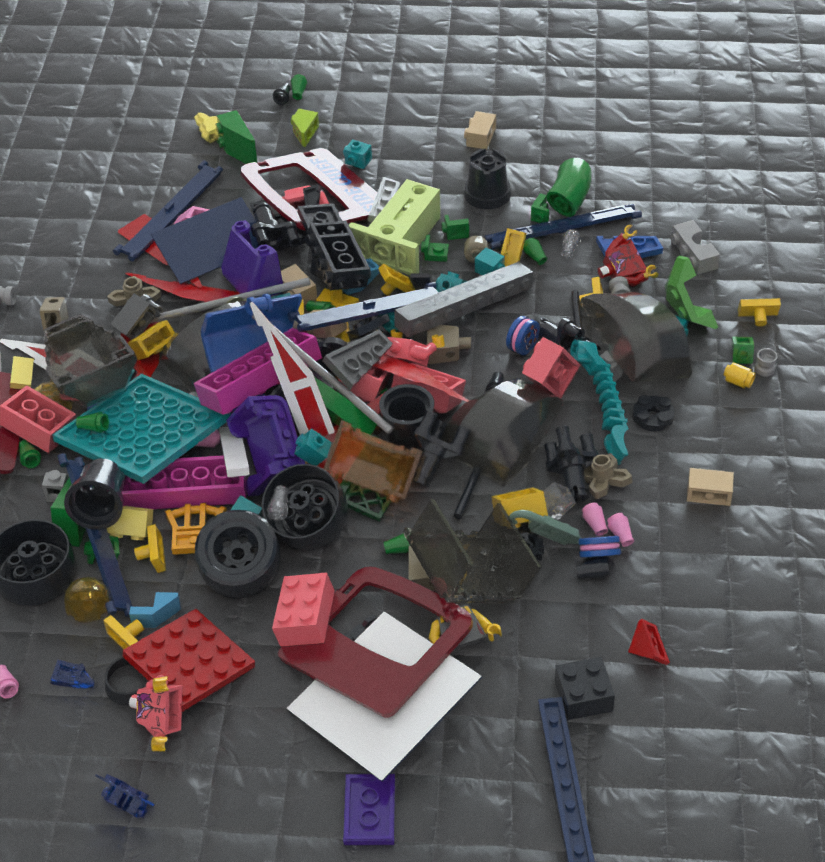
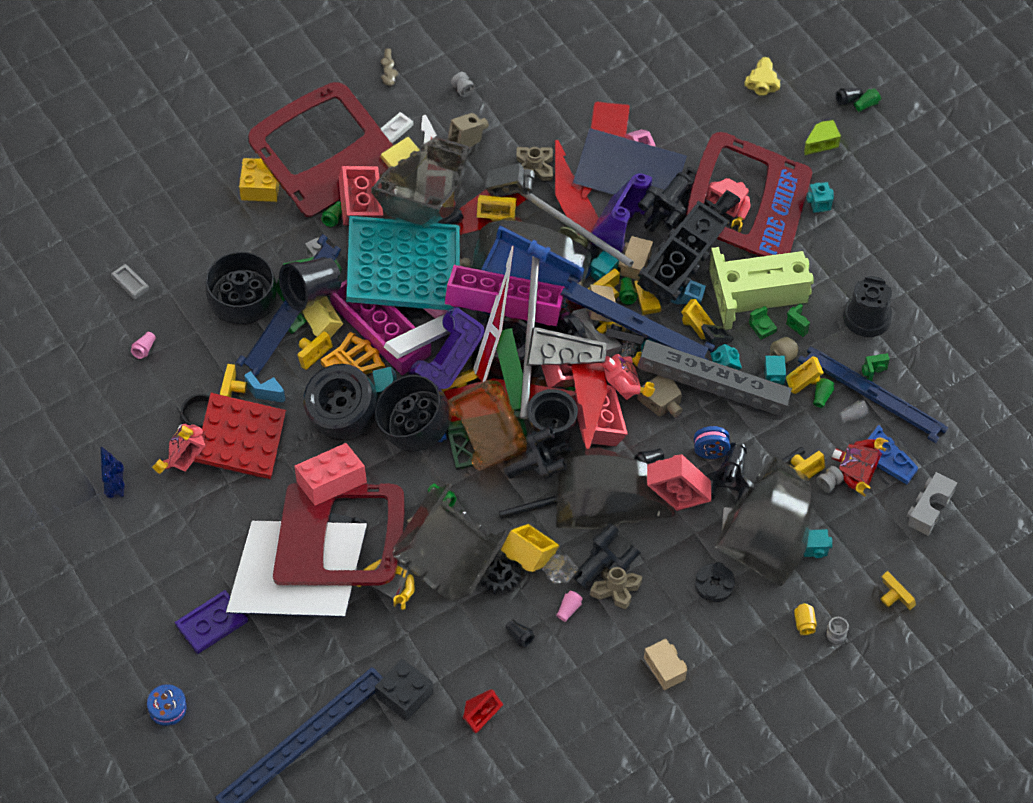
camera: 50 degrees right, 10 degrees up
clear blue slope [50,659,95,688] -> none
clear yellow cylinder [64,577,110,623] -> none
green cone [76,412,109,433] -> none
dark blue piece [113,160,223,262] -> none
green slope [215,110,257,164] -> none
clear cone [266,486,288,521] -> none
teal brick [294,429,332,466] -> none
tile [367,177,400,222] -> none
tan brick [464,111,496,150] -> none
sand green plate [509,510,581,545] -> none
green brick [546,158,592,217] -> none
teal piece [570,340,628,465] -> none
blue head [578,536,621,558] -> none
bright pink cone [607,513,634,547] -> none
bright green wedge [665,256,718,329] -> none
green bracket [732,336,754,364] -> none

